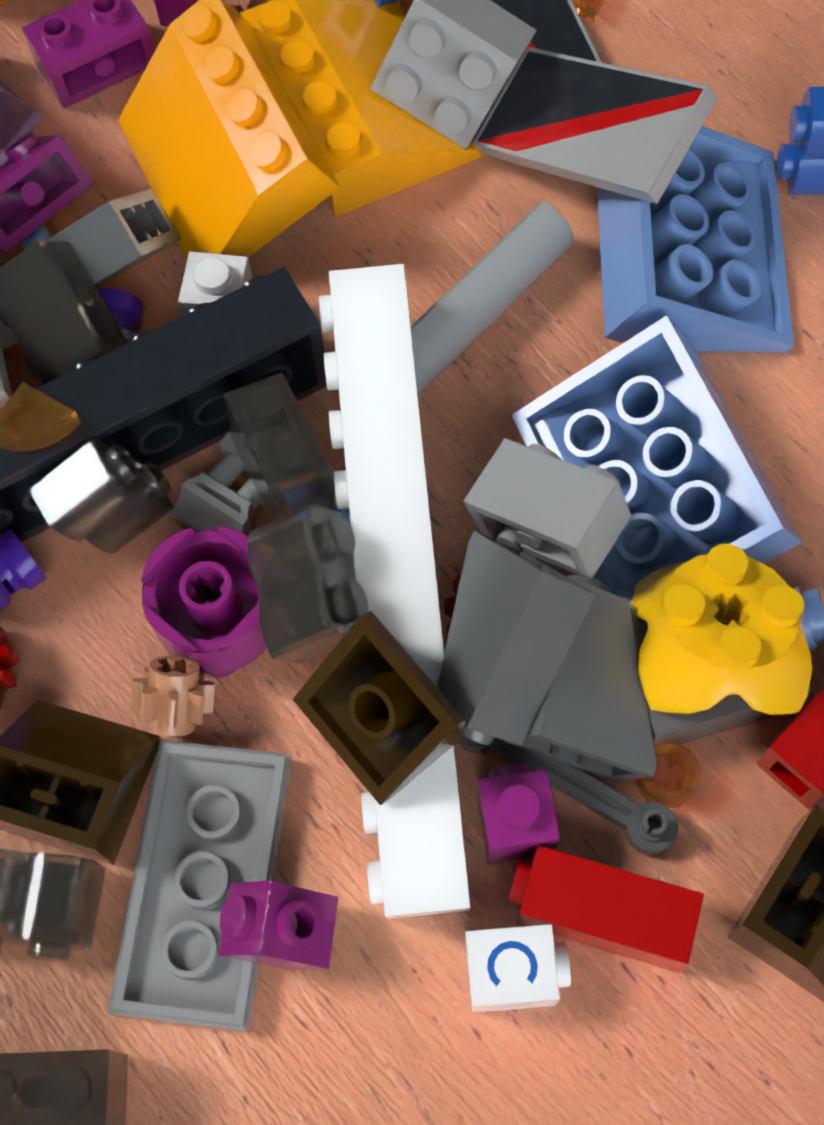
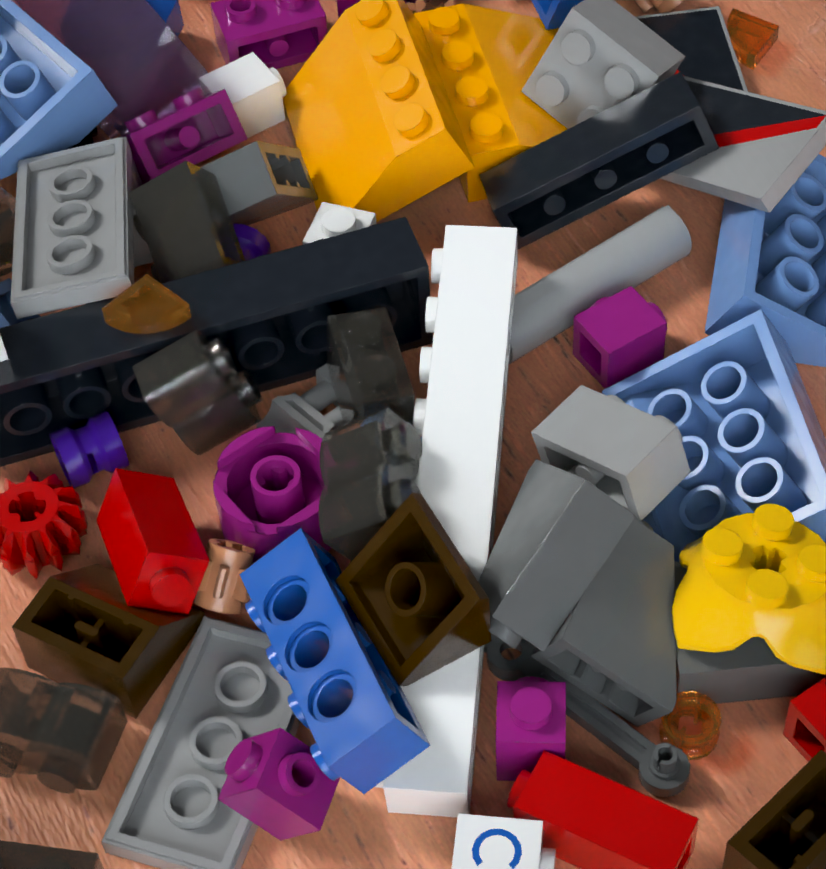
camera: 10 degrees right, 15 degrees down
none -> red brick [96,468,210,614]
none -> white brick [199,52,287,138]
none -> blue brick [239,528,431,794]
none -> black brick [479,71,719,249]
none -> magenta brick [573,286,668,389]

